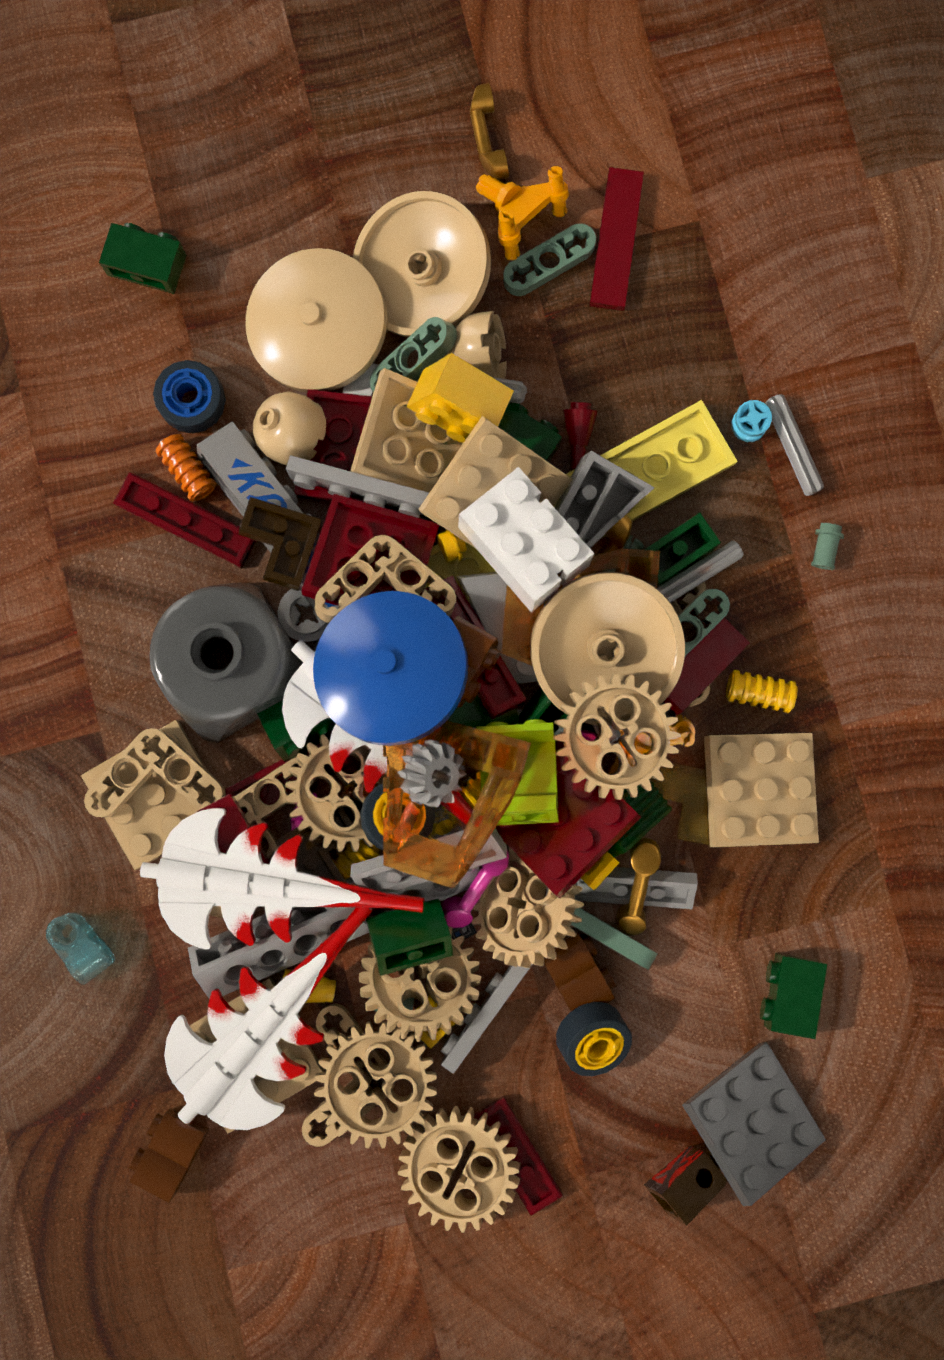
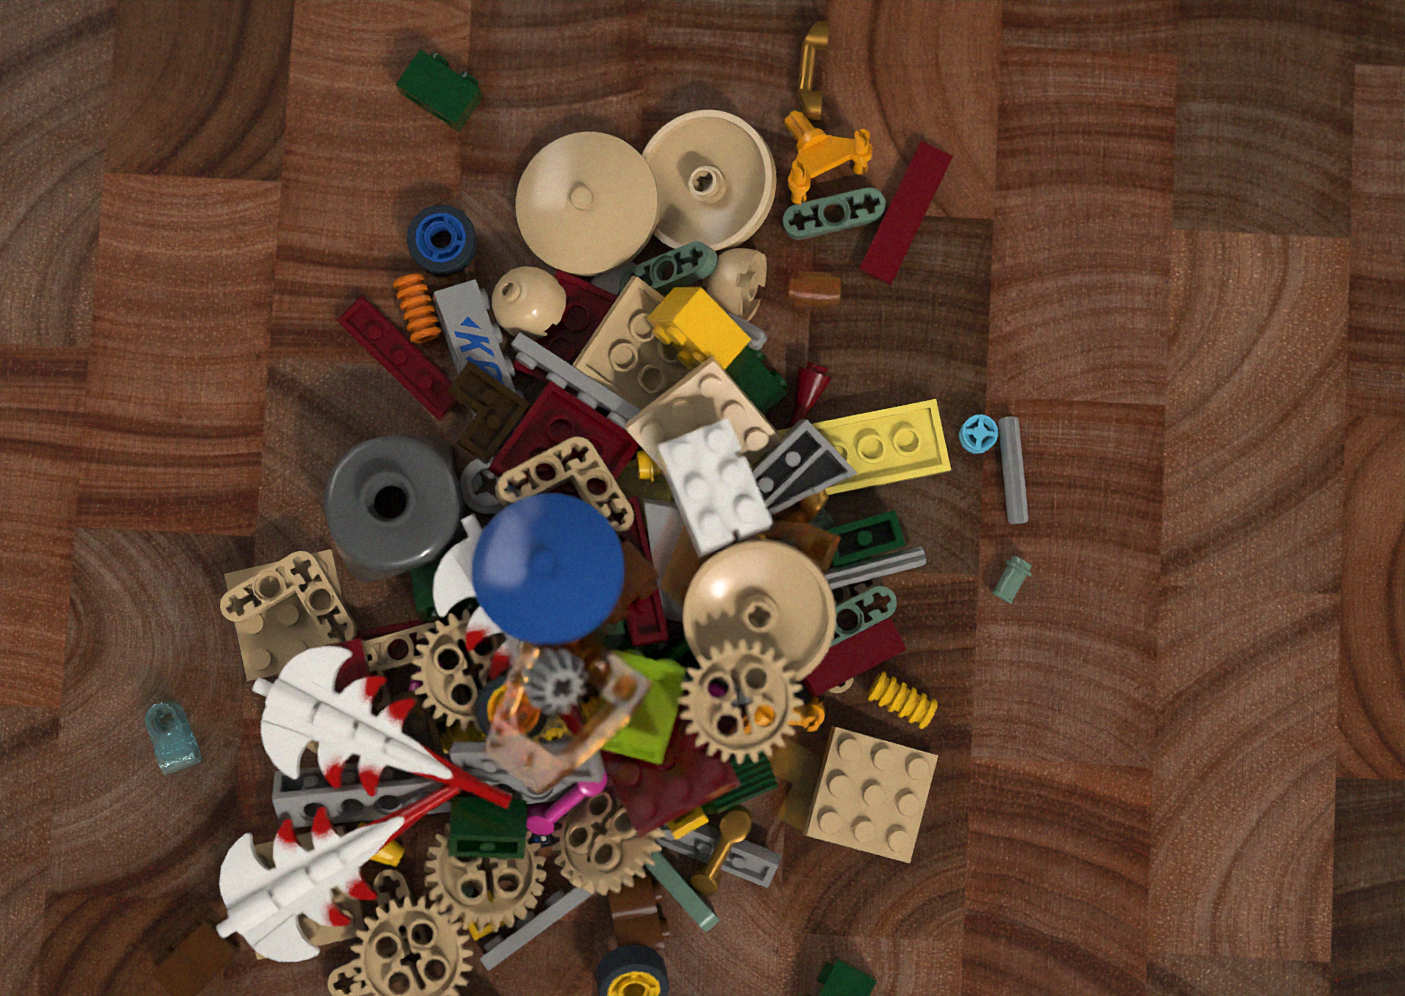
camera: 15 degrees right, 0 degrees up
none -> clear orange brick [788,270,841,309]

